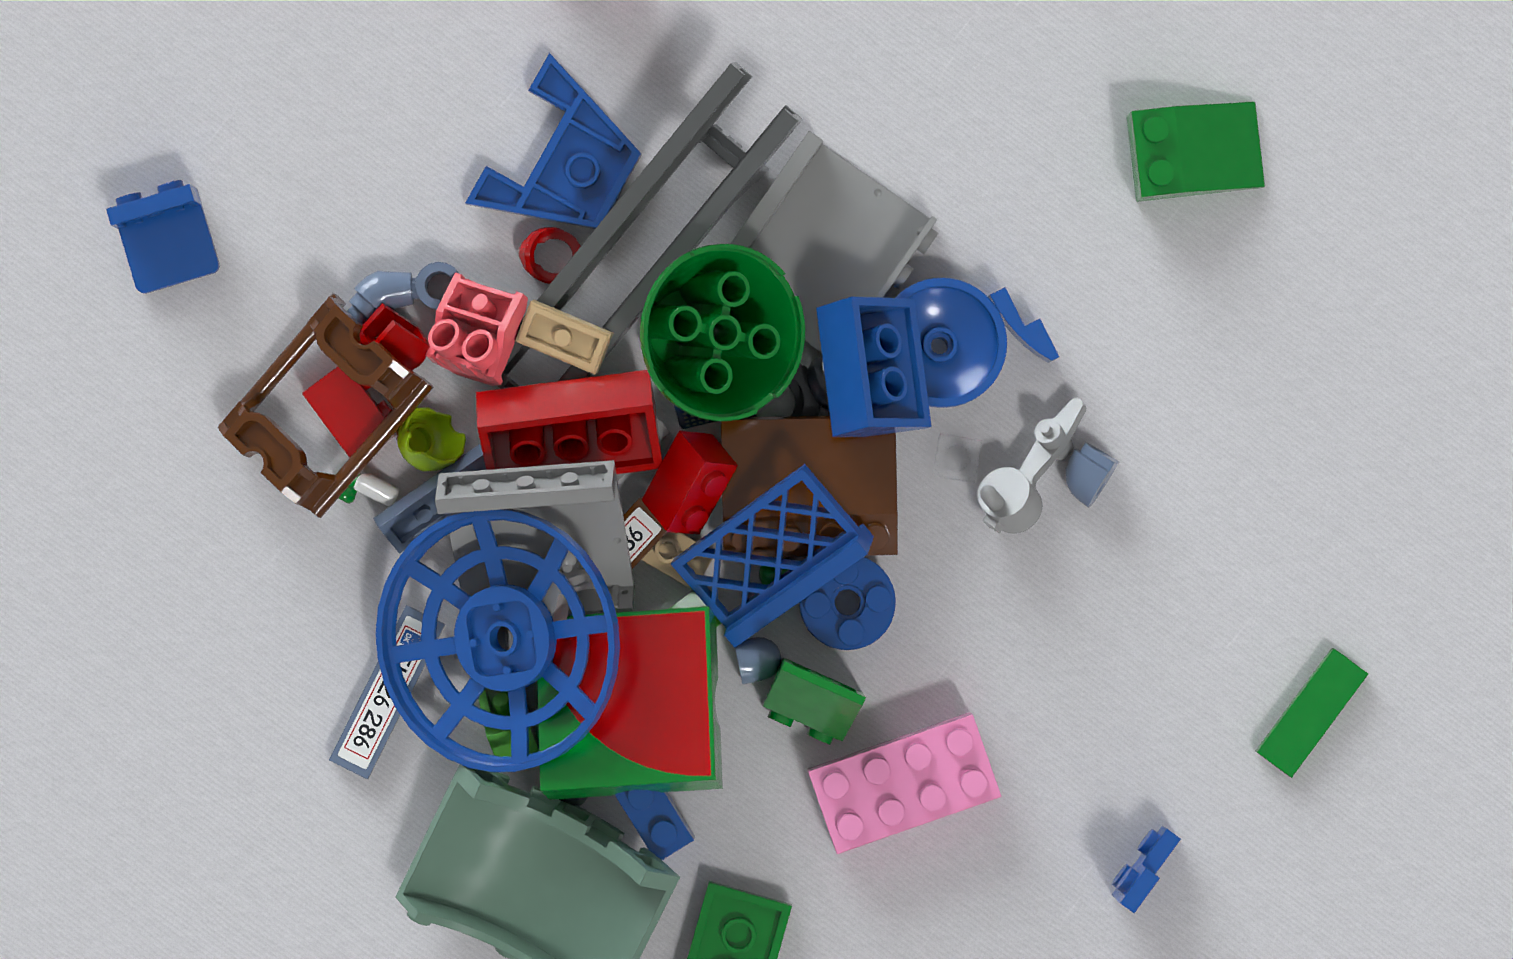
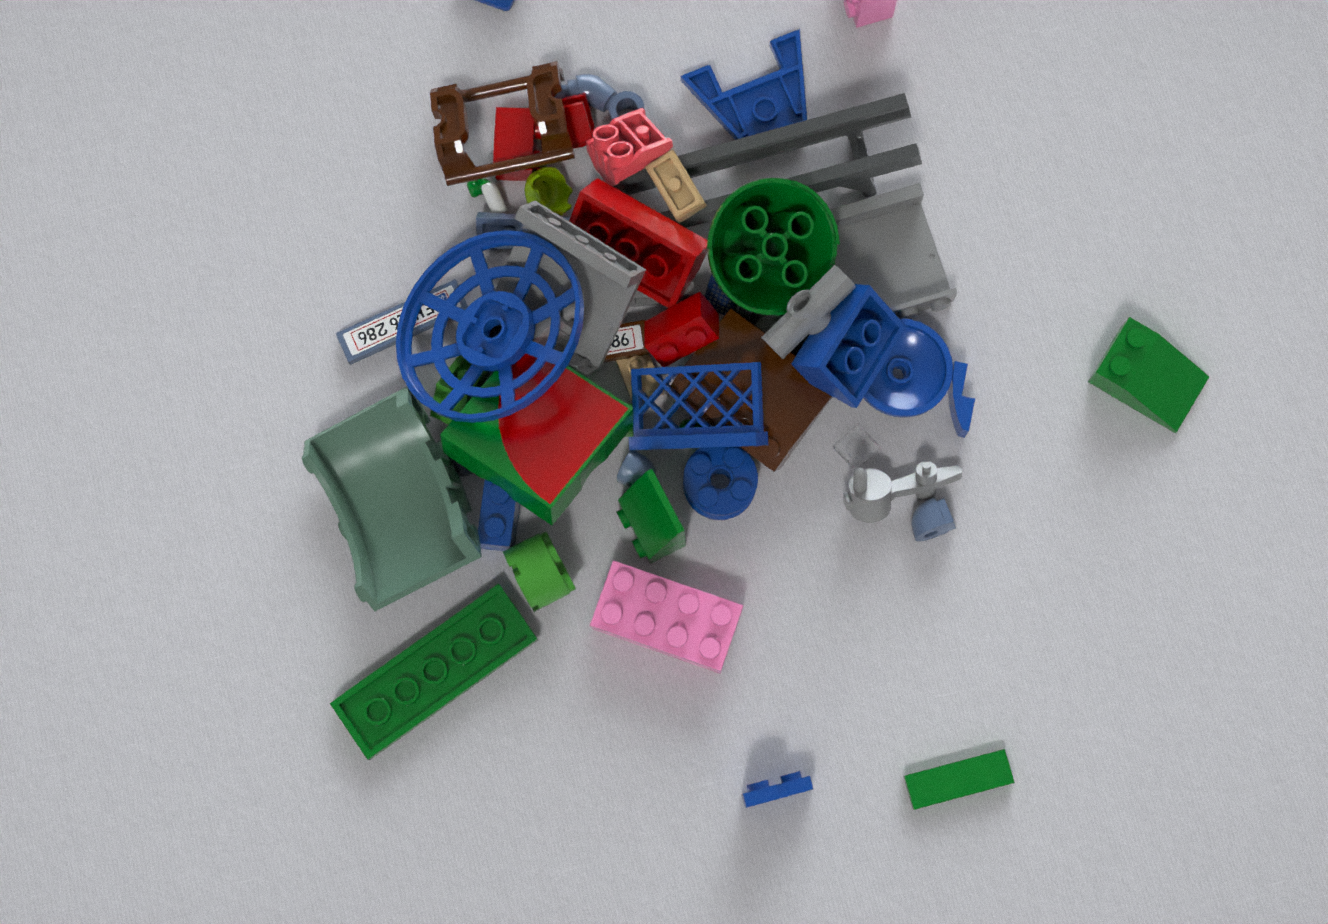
camera: 45 degrees right, 10 degrees down
red piece [518,227,581,284] -> none
none -> bright green brick [503,531,576,612]
none -> light grey piece [761,265,856,359]

